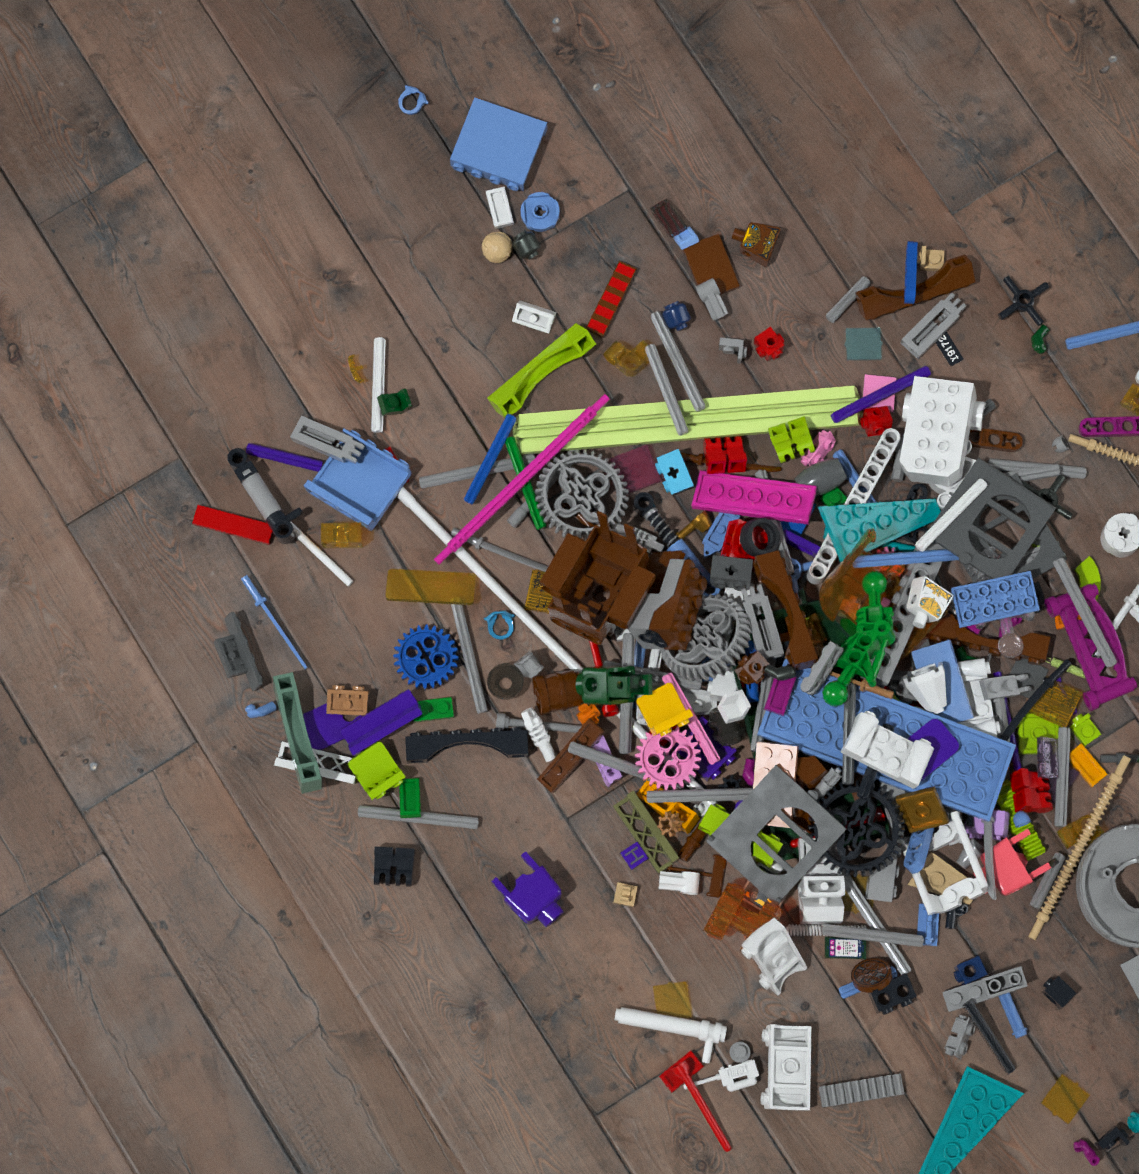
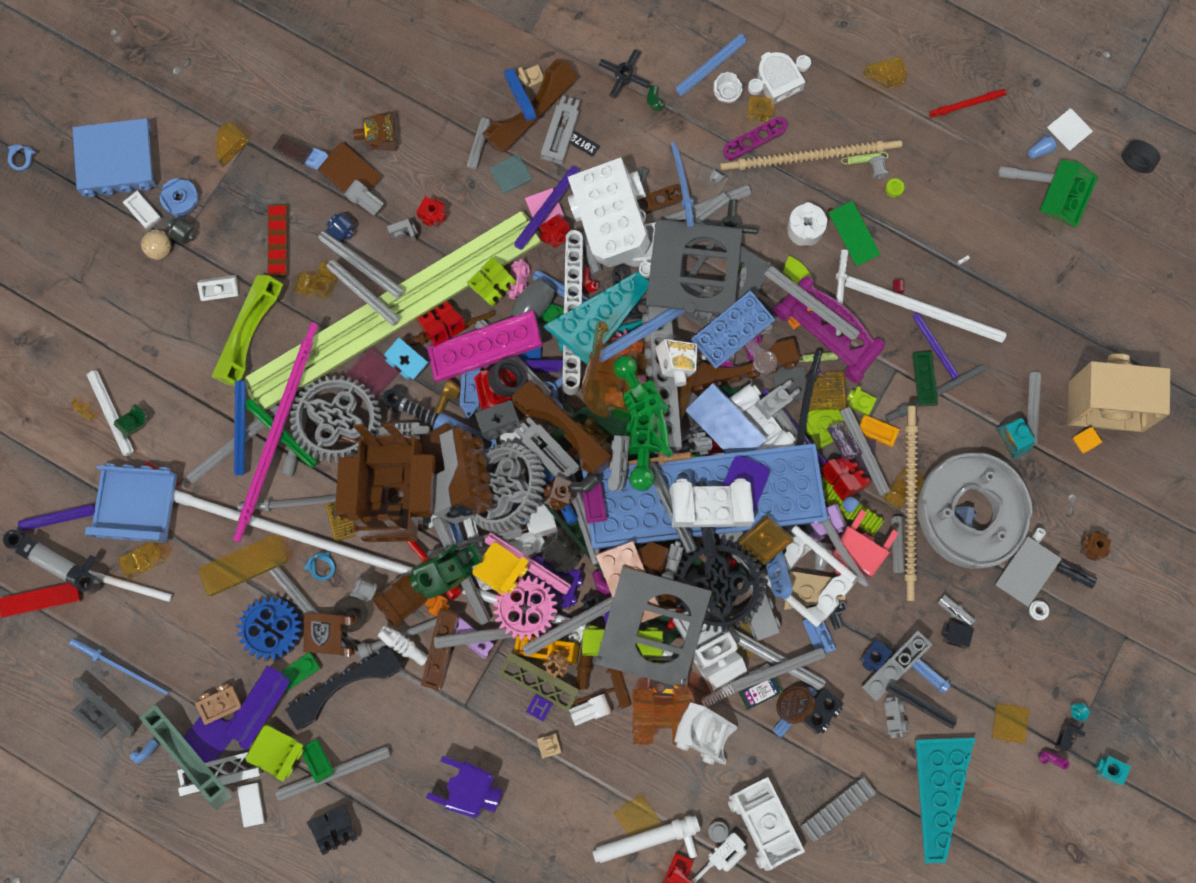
camera: 30 degrees left, 0 degrees up
light grey hinge [290,416,365,464] -> none
white panel [717,690,751,724] -> none
white cone [903,662,947,714] -> none
white axle [915,479,987,552] -> none
none -> clear yellow slope [216,121,248,167]
none -> white tile [237,783,265,827]
none -> reddish brown flag [303,612,356,657]
none -> red arm [582,267,599,293]
none -> medium blue sword [671,142,694,227]
none -> white hair [714,72,743,103]
none -> light grey pin [937,594,976,627]
none -> sand blue tile [954,506,977,527]

